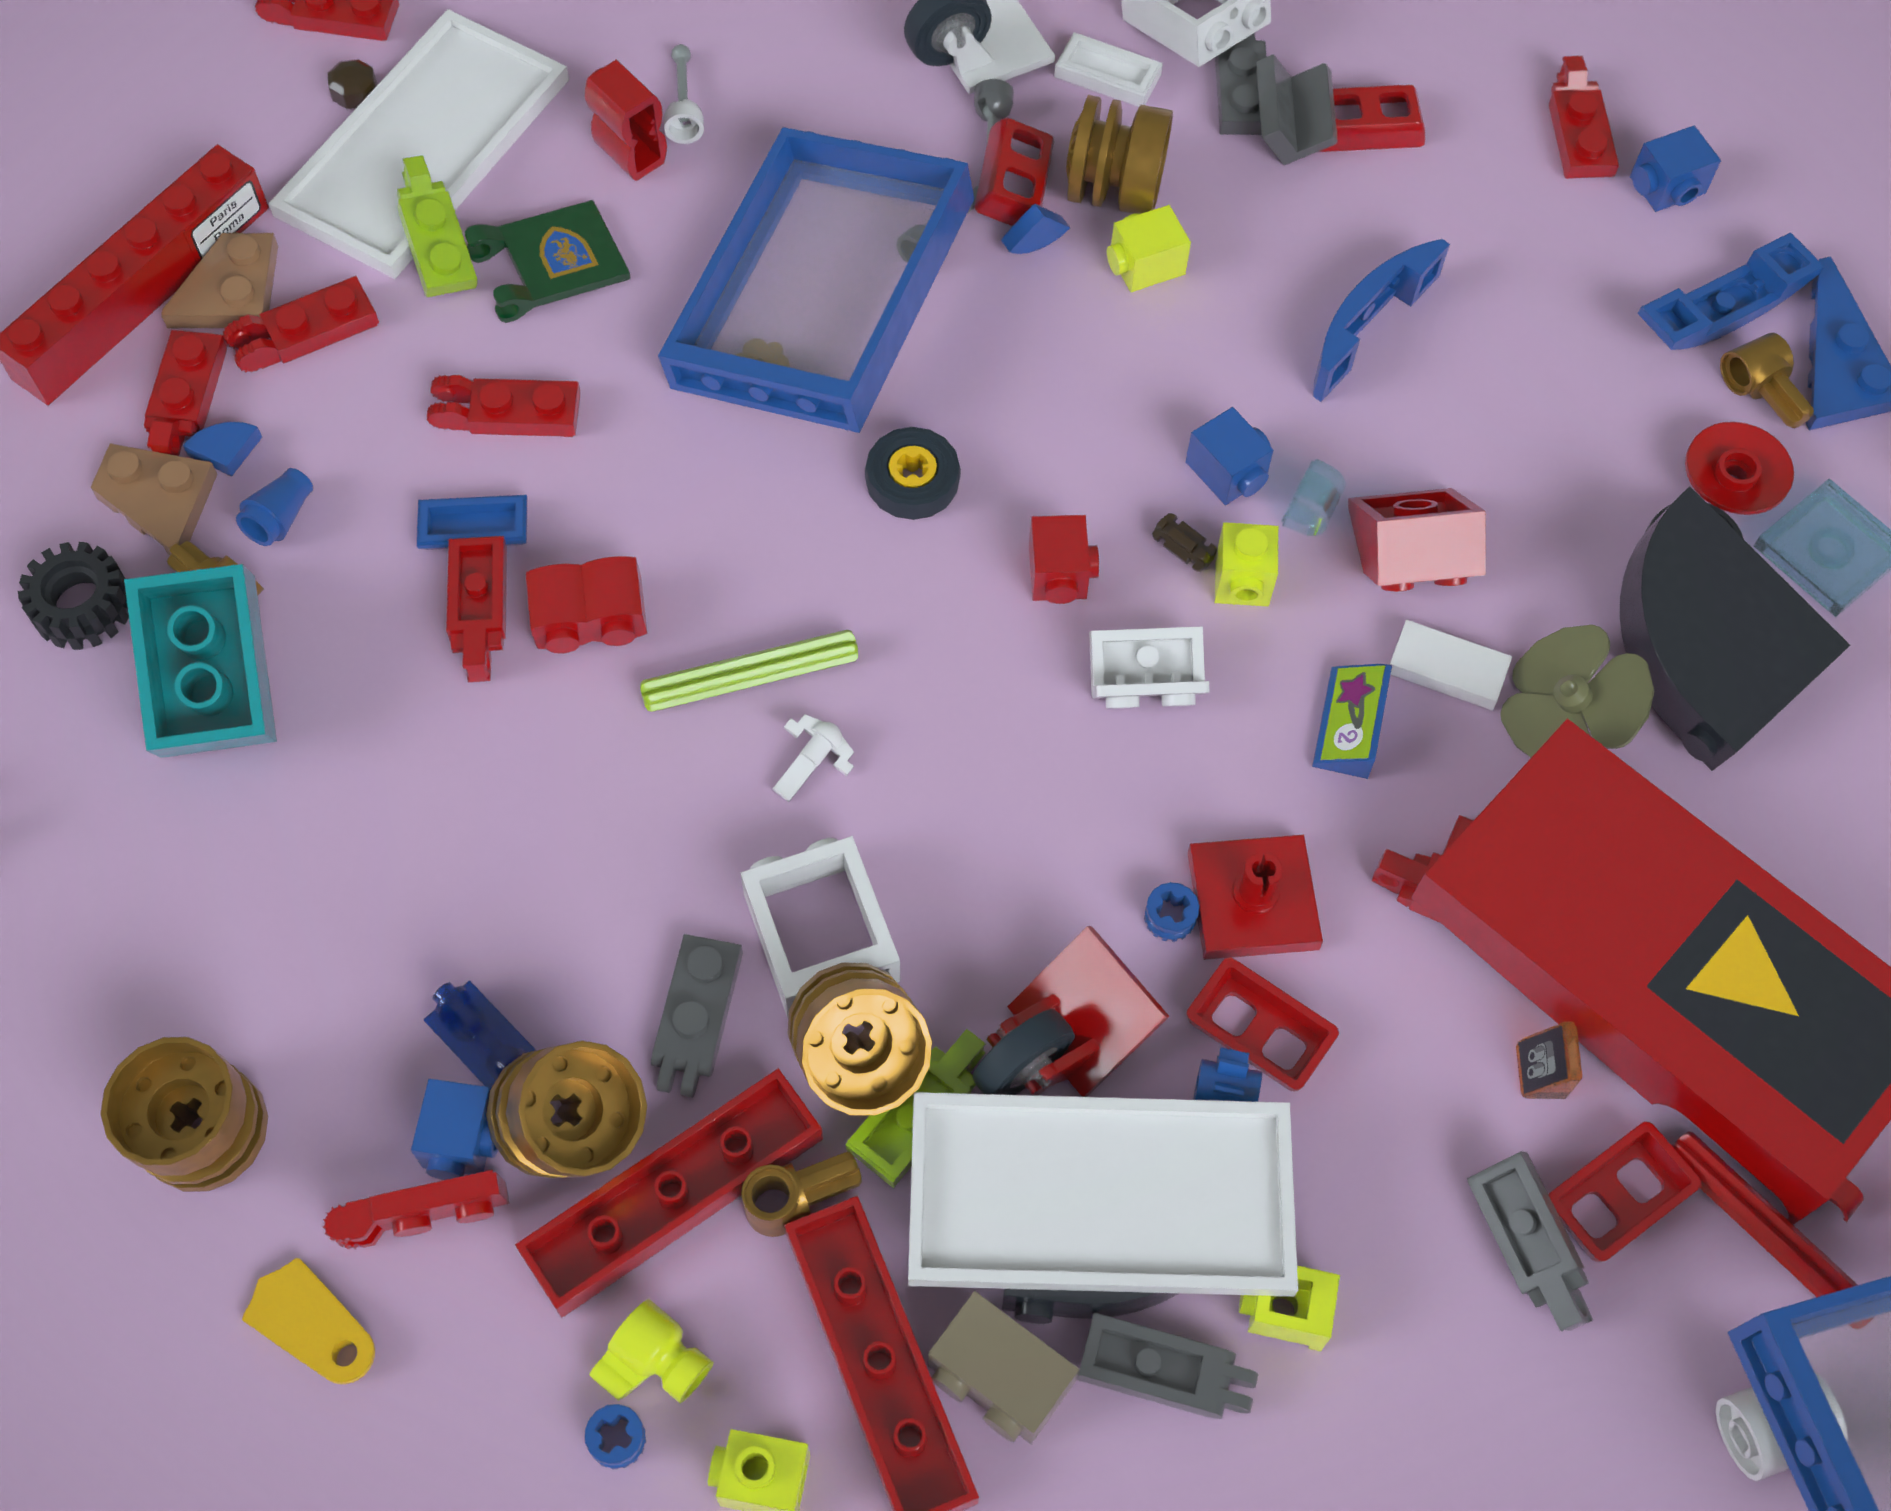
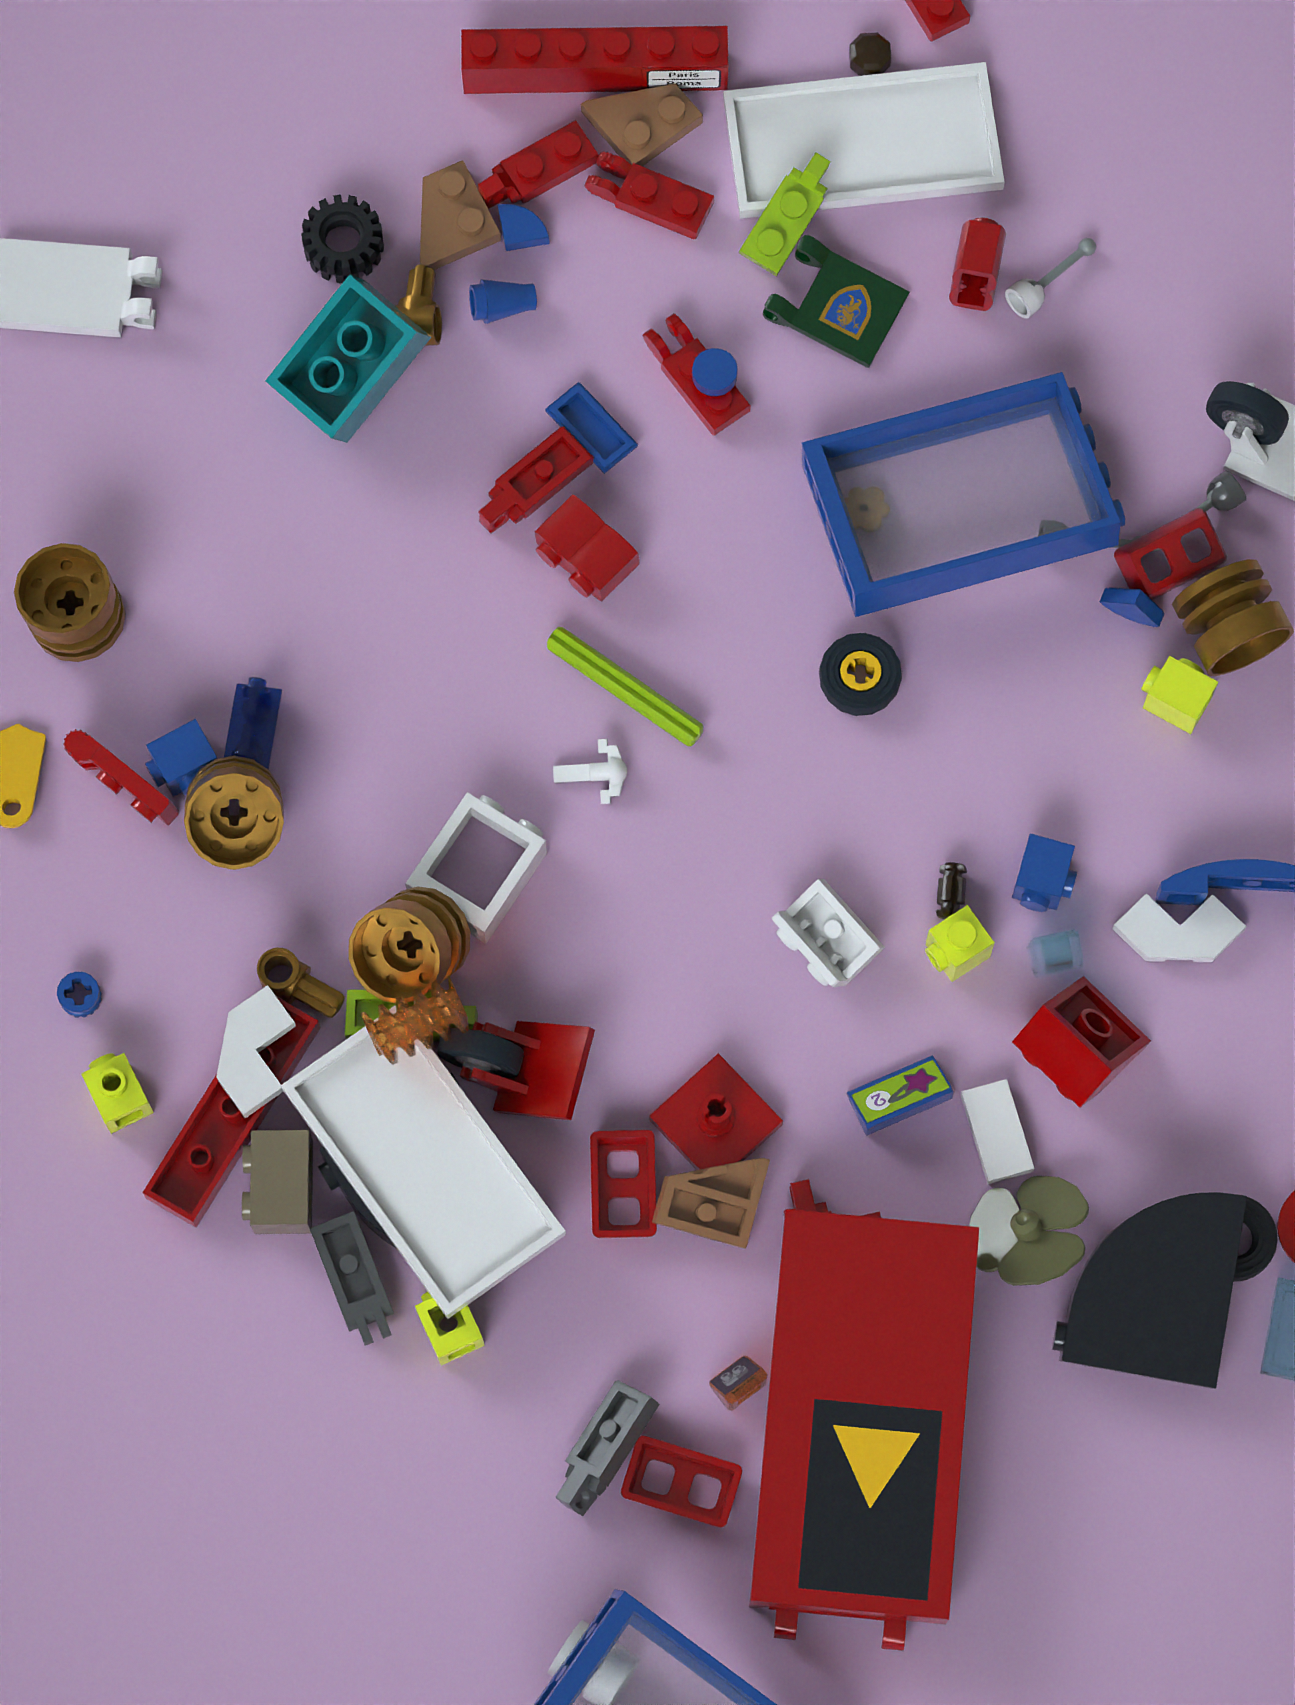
camera: 55 degrees right, 10 degrees up
red piece [515,1068,823,1318] -> none
neon yellow piece [589,1299,714,1403] -> none
dark grey hinge [651,934,743,1098] -> none
red brick [1029,515,1099,604] -> none
blue bush [1144,882,1199,942] -> none
blue gear [1193,1047,1262,1102] -> none
red axle [1672,1131,1874,1331] -> none
none -> white tile [216,985,296,1118]
none -> clear orange piece [361,975,469,1065]
none -> medium nougat wing [652,1158,770,1249]
none -> blue tile [692,348,738,396]
none -> white tile [1112,893,1247,962]

